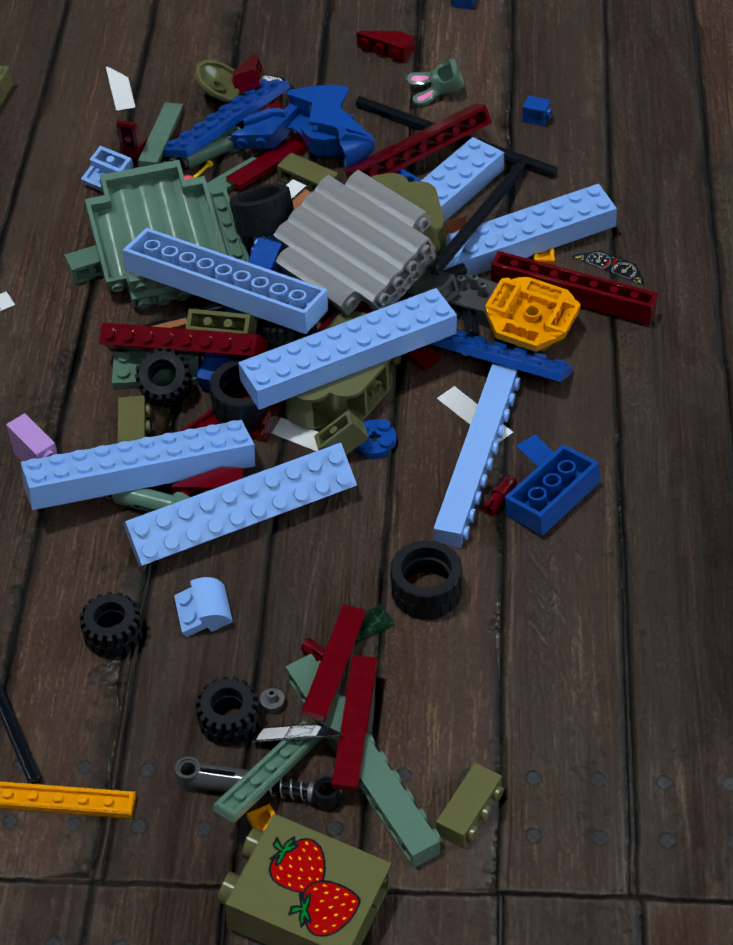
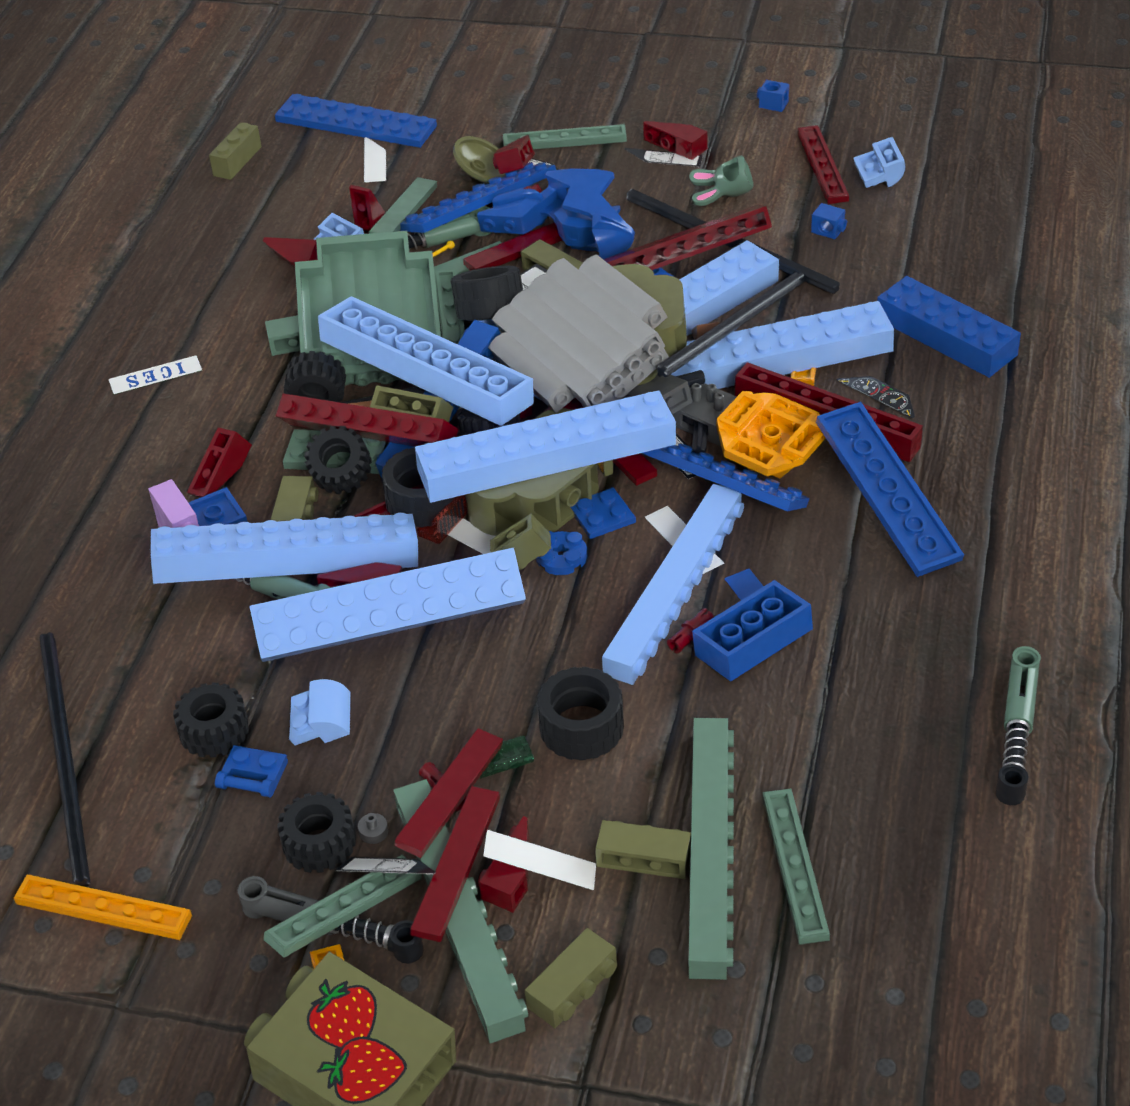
camera: 10 degrees right, 5 degrees down
none -> dark red slope [187,428,252,497]
none -> blue plate [188,487,248,526]
none -> blue plate [215,745,288,798]
none -> dark red slope [263,237,318,268]
none -> blue plate [275,94,437,148]
none -> black tyre [284,351,346,402]
none -> dark red slope [478,816,529,913]
none -> white sticker [483,830,596,890]
none -> sand green tile [503,124,627,149]
none -> blue plate [571,487,636,539]
none -> olive brick [596,820,691,879]
none -> sticker [624,148,703,167]
none -> sand green brick [689,718,734,980]
none -> sand green tile [762,789,830,945]
none -> dark red tile [798,125,849,204]
none -> blue plate [816,402,964,577]
none -> light blue brick [853,137,905,188]
none -> blue brick [877,276,1021,378]

